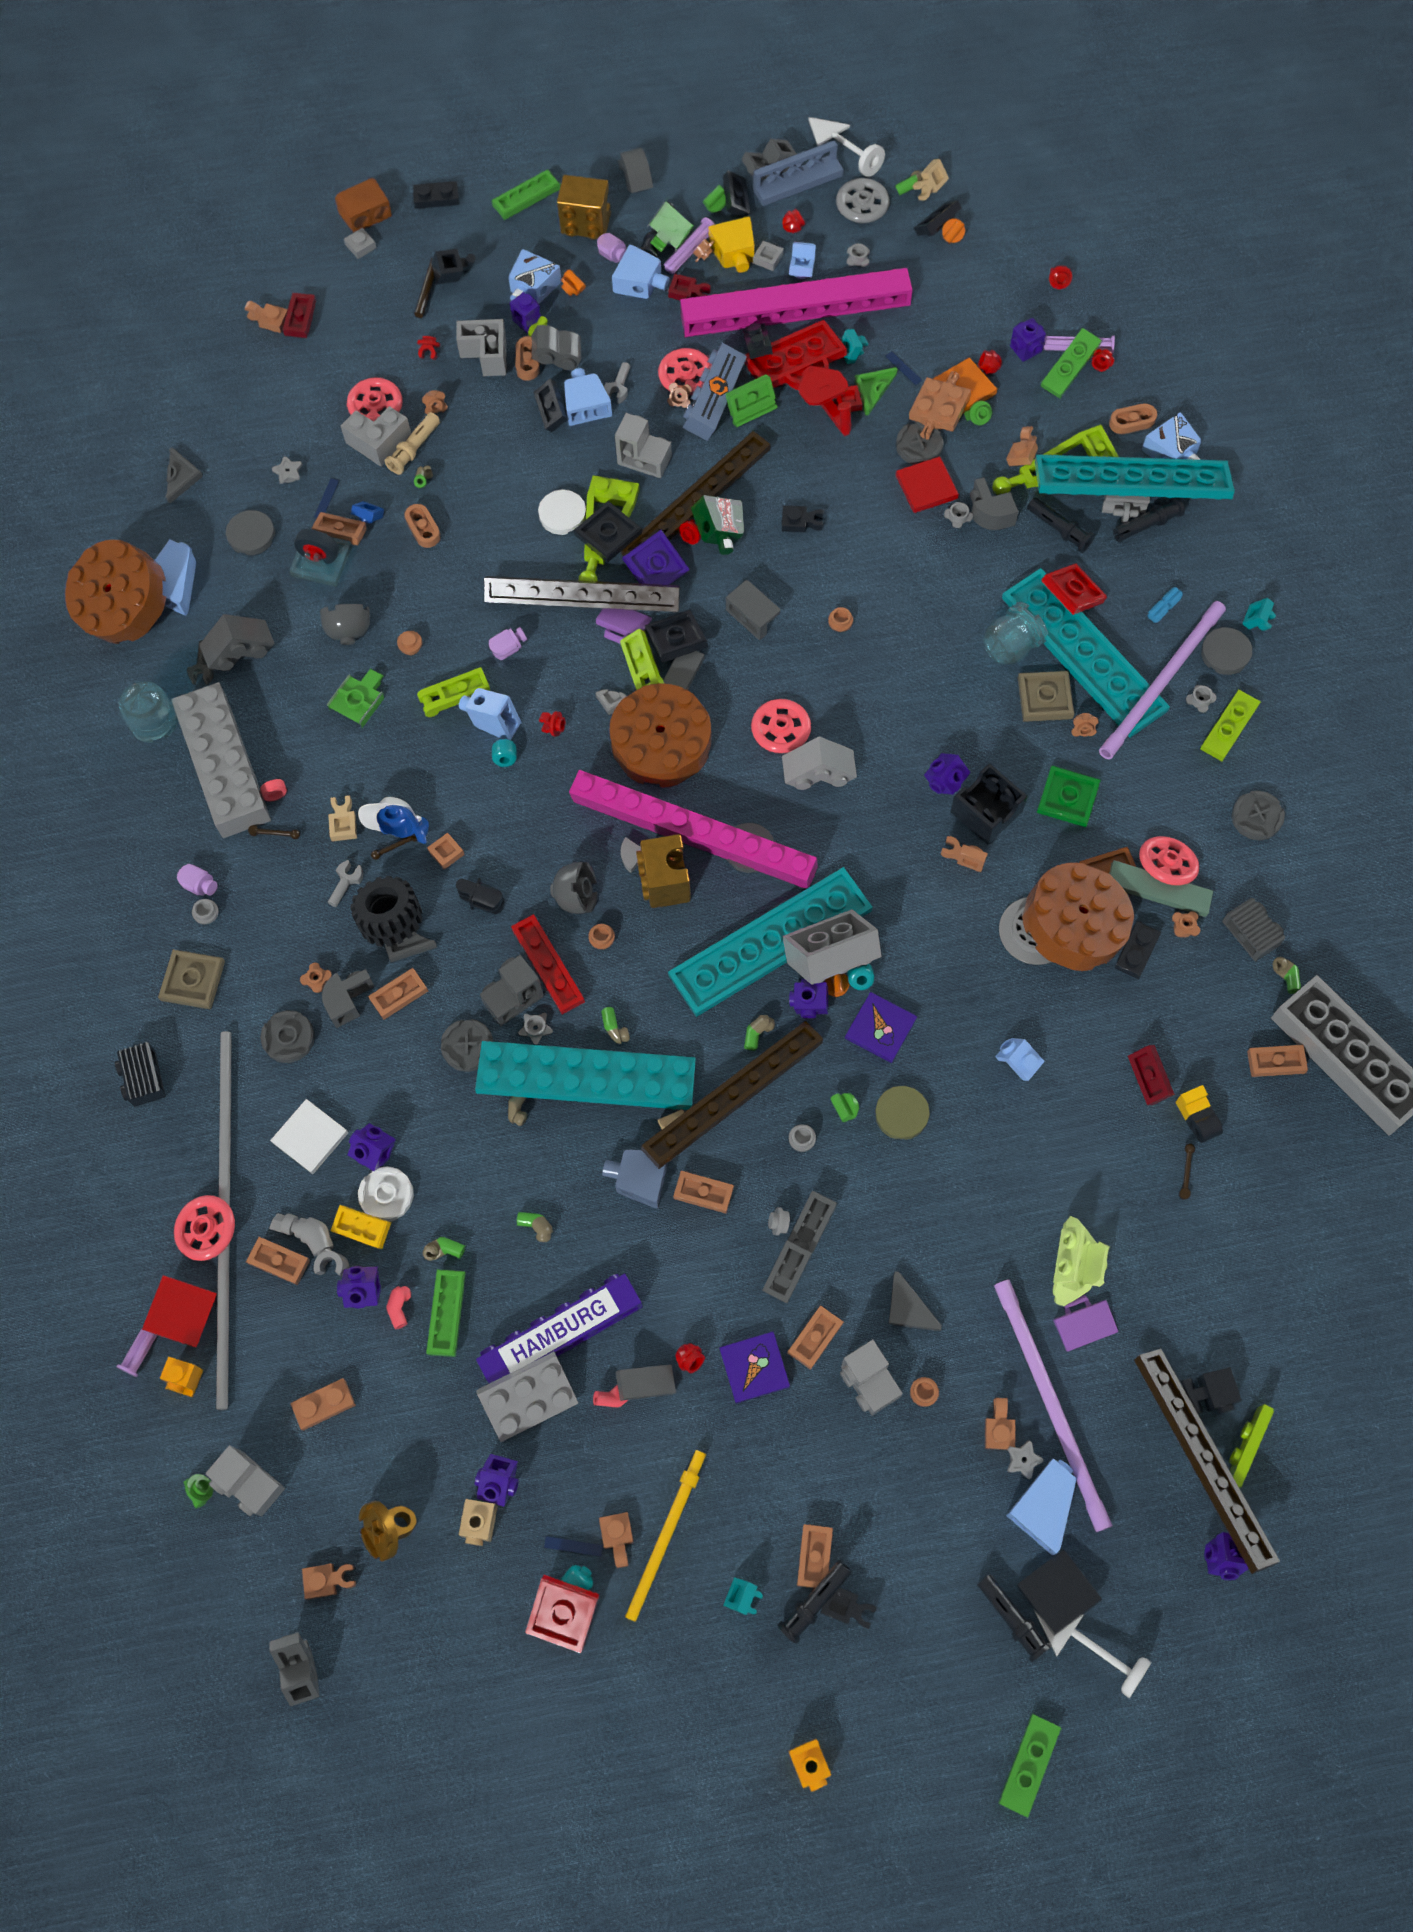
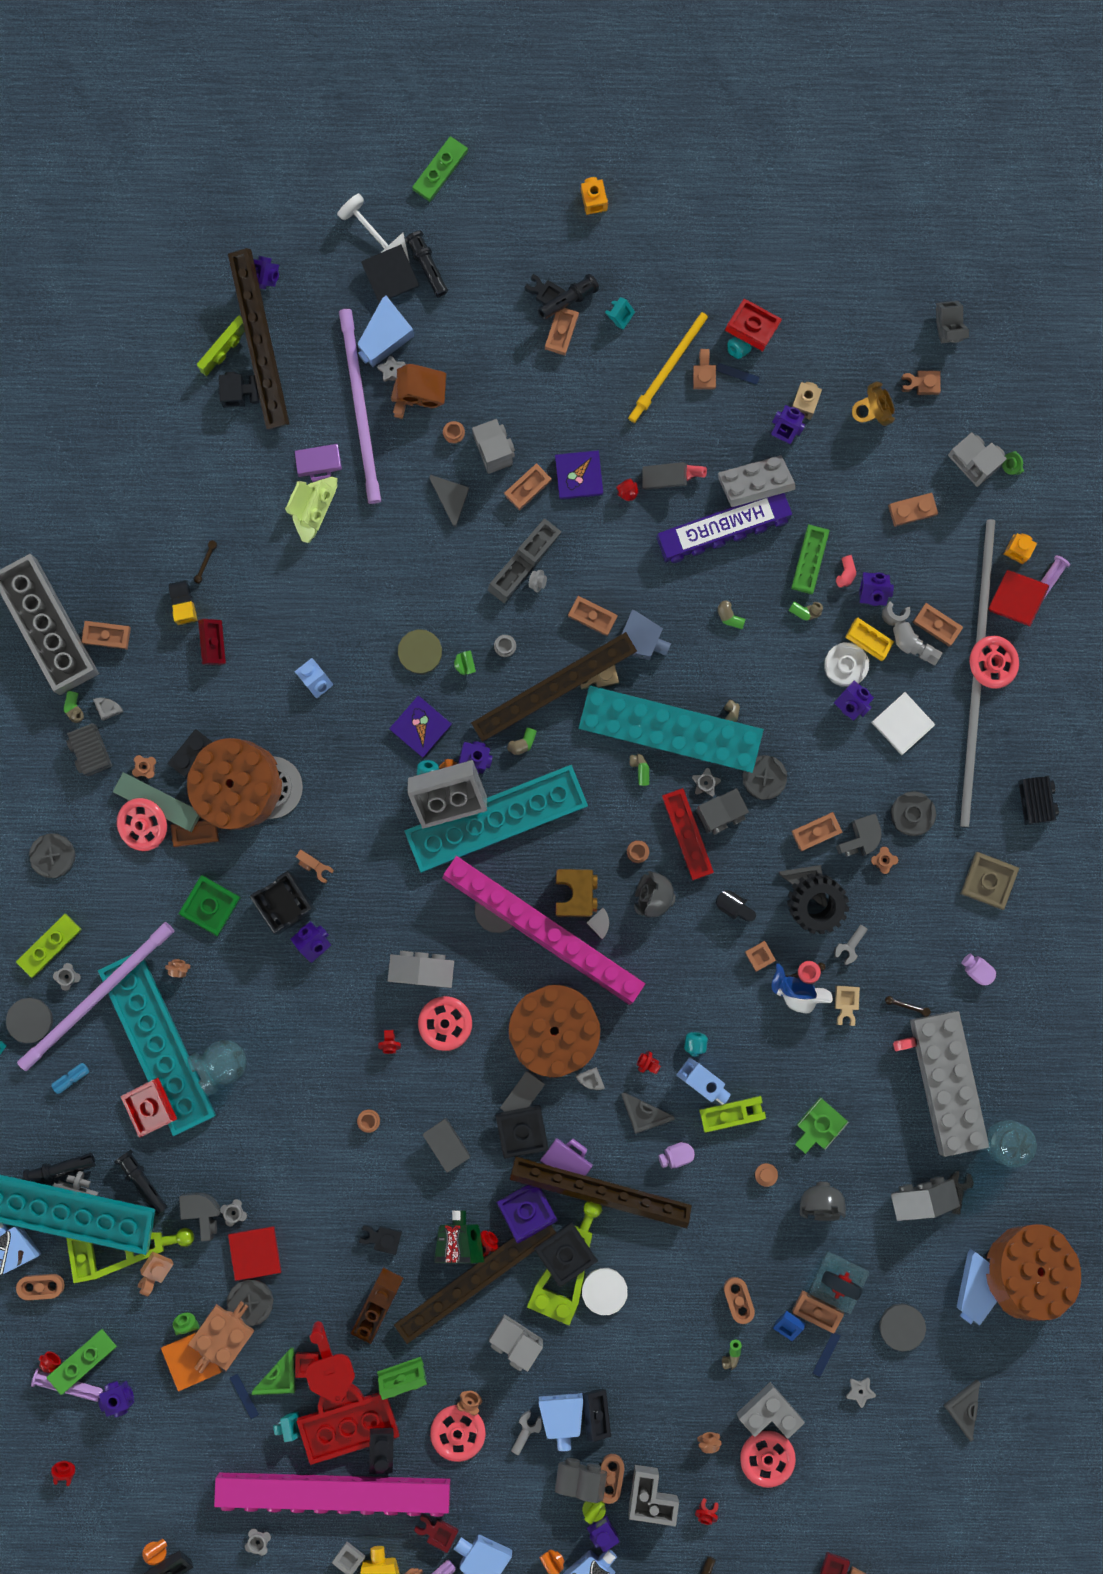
camera: 175 degrees left, 15 degrees up
light grey plate [192,899,219,924] -> none
tan pin [384,412,440,475] -> none
lime plate [620,628,665,690] -> none
sand blue brick [683,343,747,441] -> none
light blue bracket [789,242,816,279] -> none
red plate [978,350,1002,374] -> none
dark tan tile [1018,671,1074,722] -> none
none -> light grey tile [93,698,124,721]
none -> reddish brown slope [351,1267,403,1344]
none -> red plate [378,1030,401,1054]
none -> dark orange piece [397,364,446,408]
none -> dark grey tile [621,1092,675,1134]
none -> coral tile [798,961,821,984]

